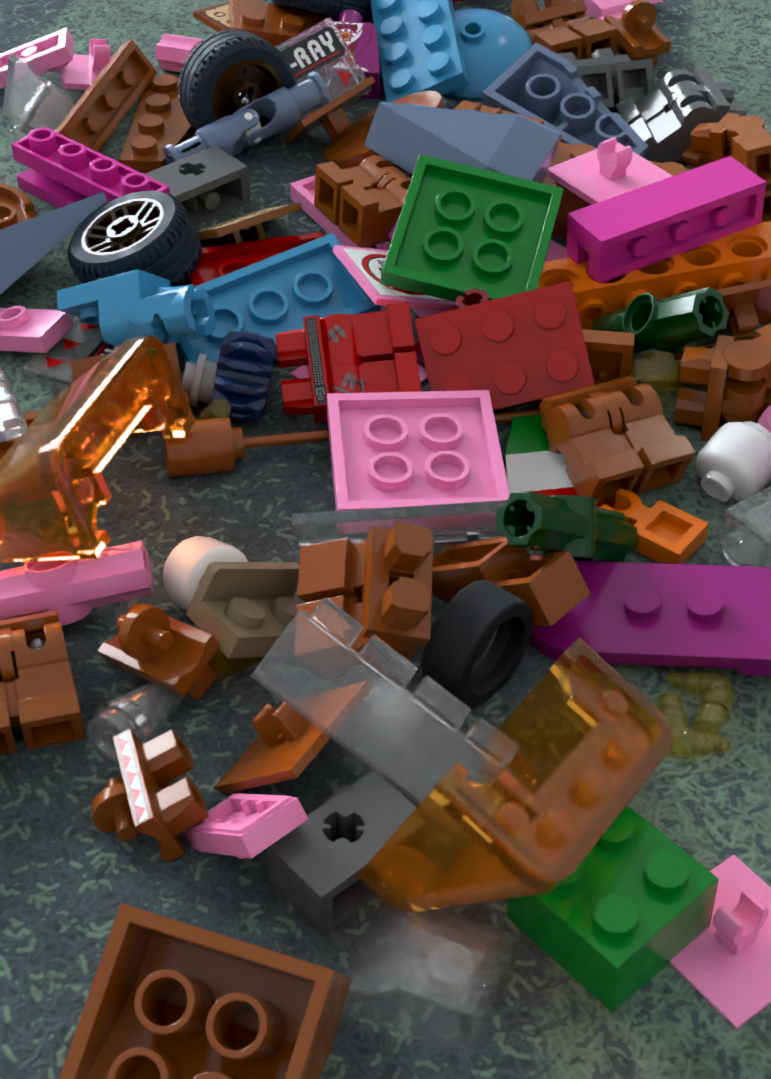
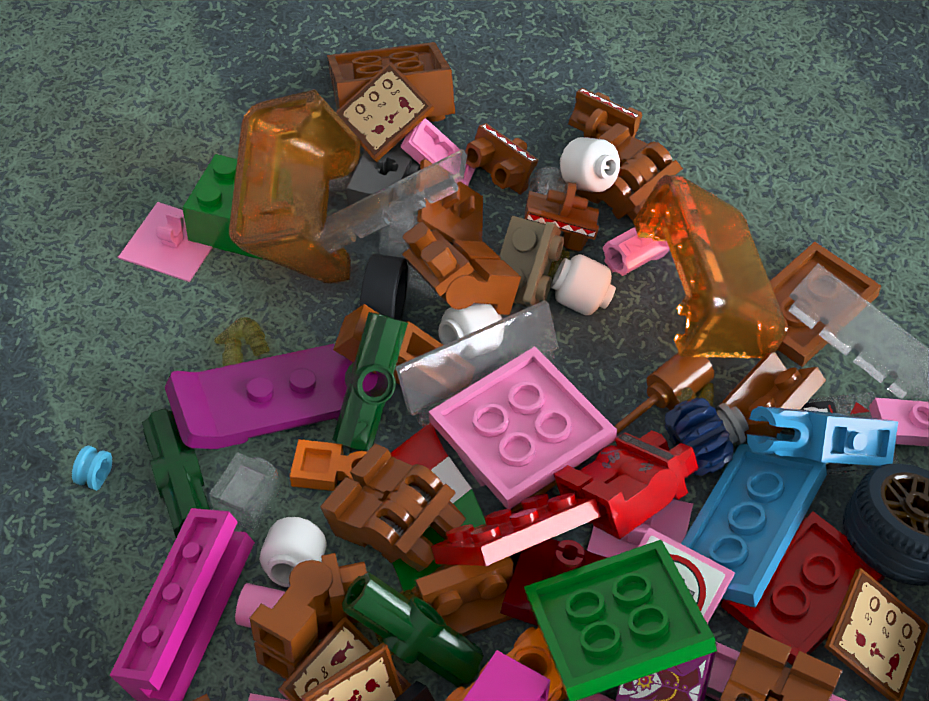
camera: 150 degrees right, 10 degrees up
none -> piece [333,62,435,162]
none -> white head [560,137,620,192]

